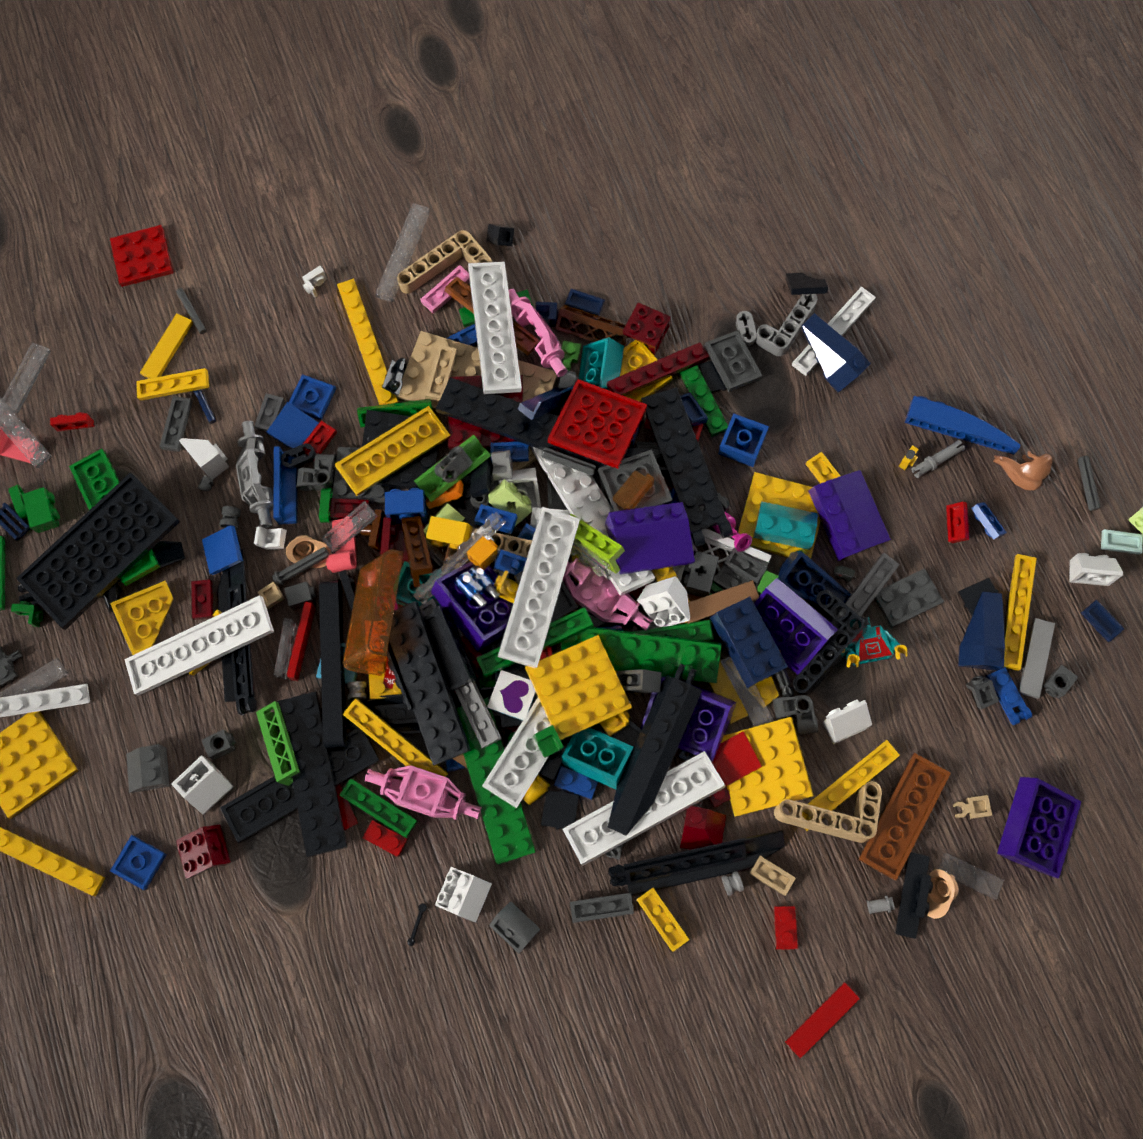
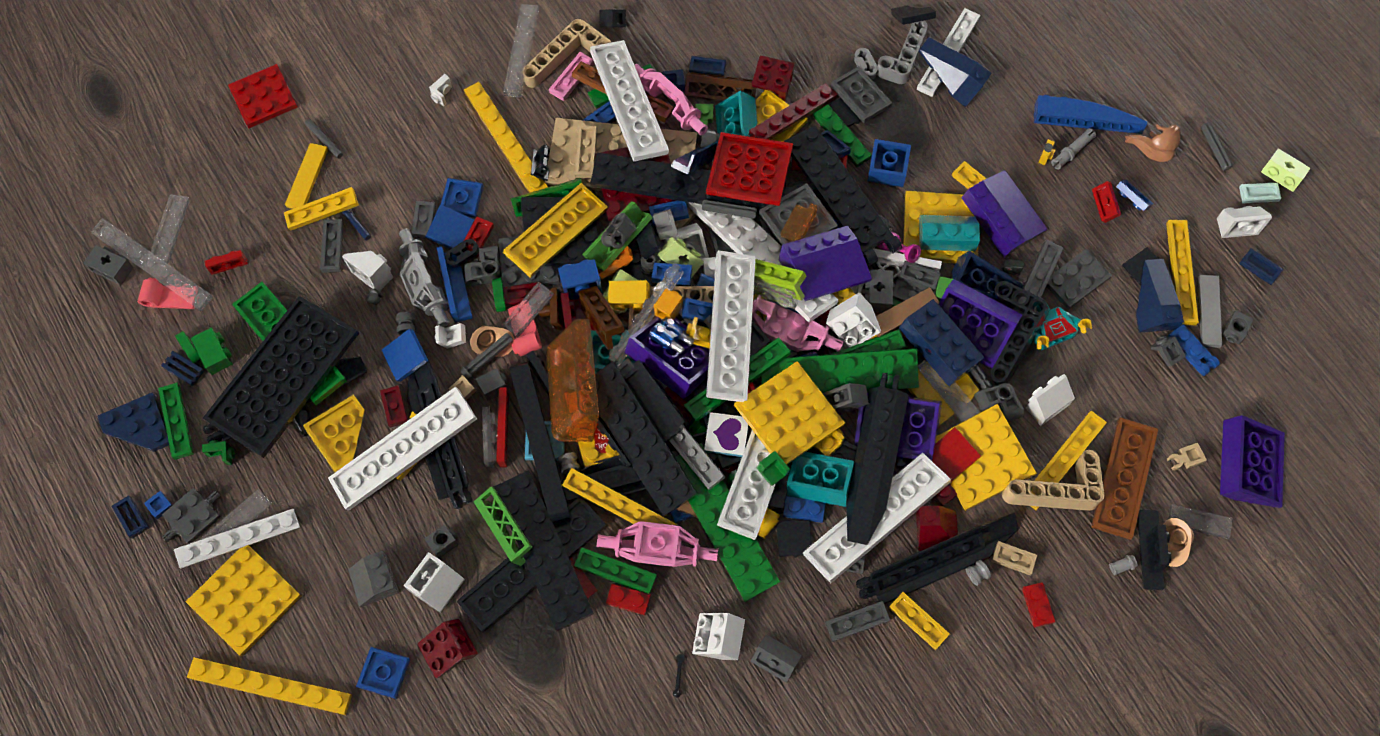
camera: 15 degrees left, 5 degrees down
red tile [784,982,860,1058] -> none

